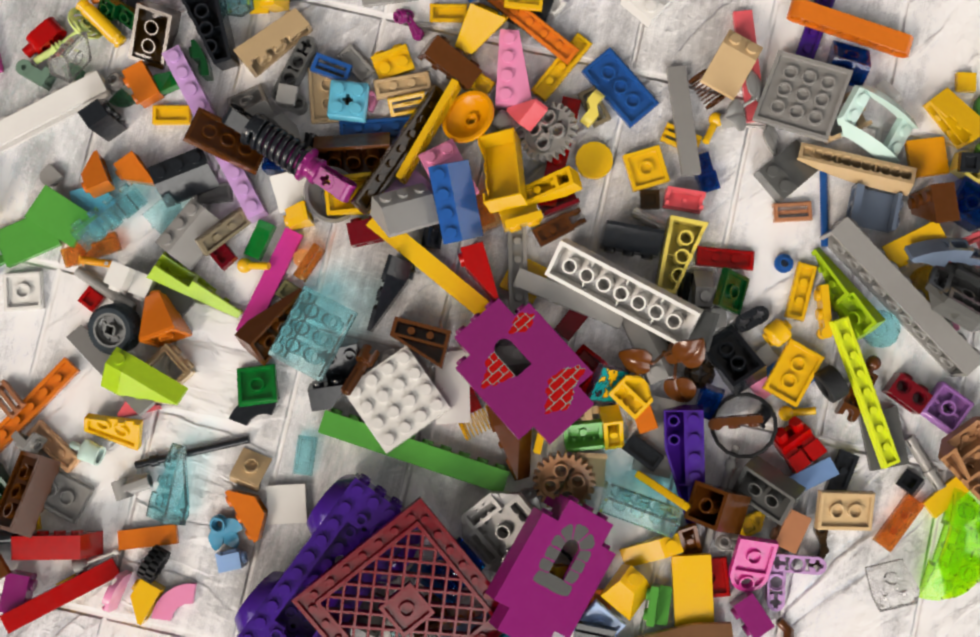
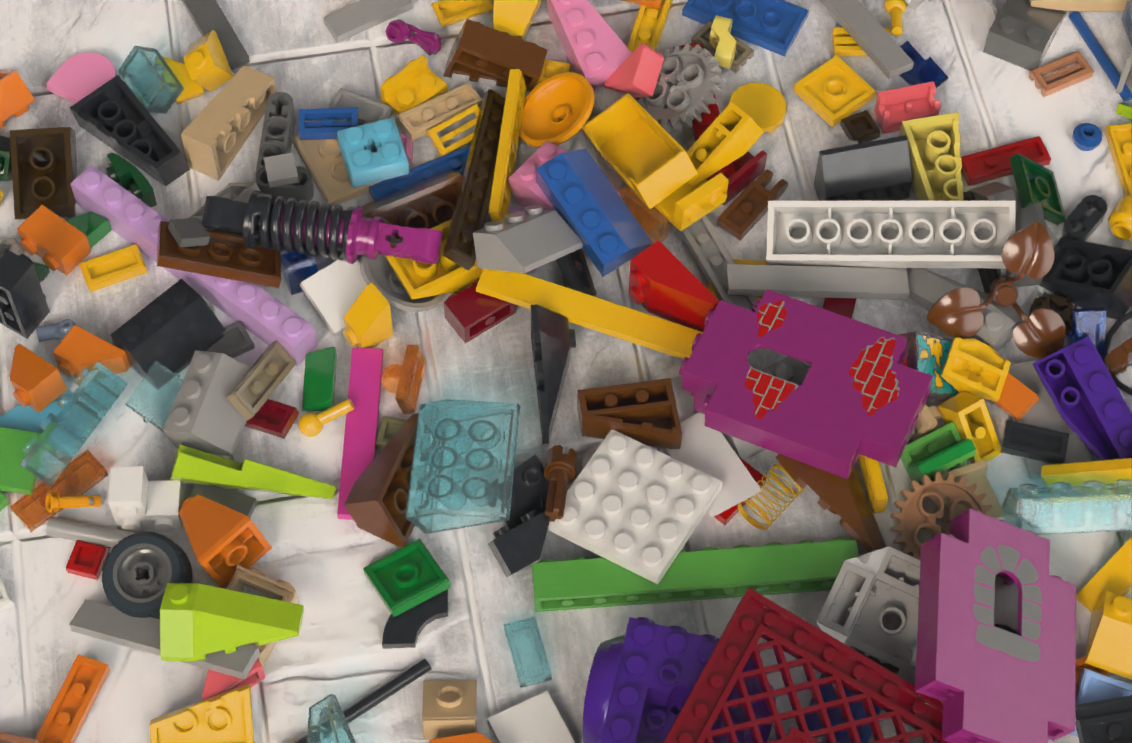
camera: 25 degrees left, 25 degrees down
none -> sand blue arm [36,319,76,342]
none -> dark grey tile [168,218,210,247]
none -> green tile [906,438,976,477]

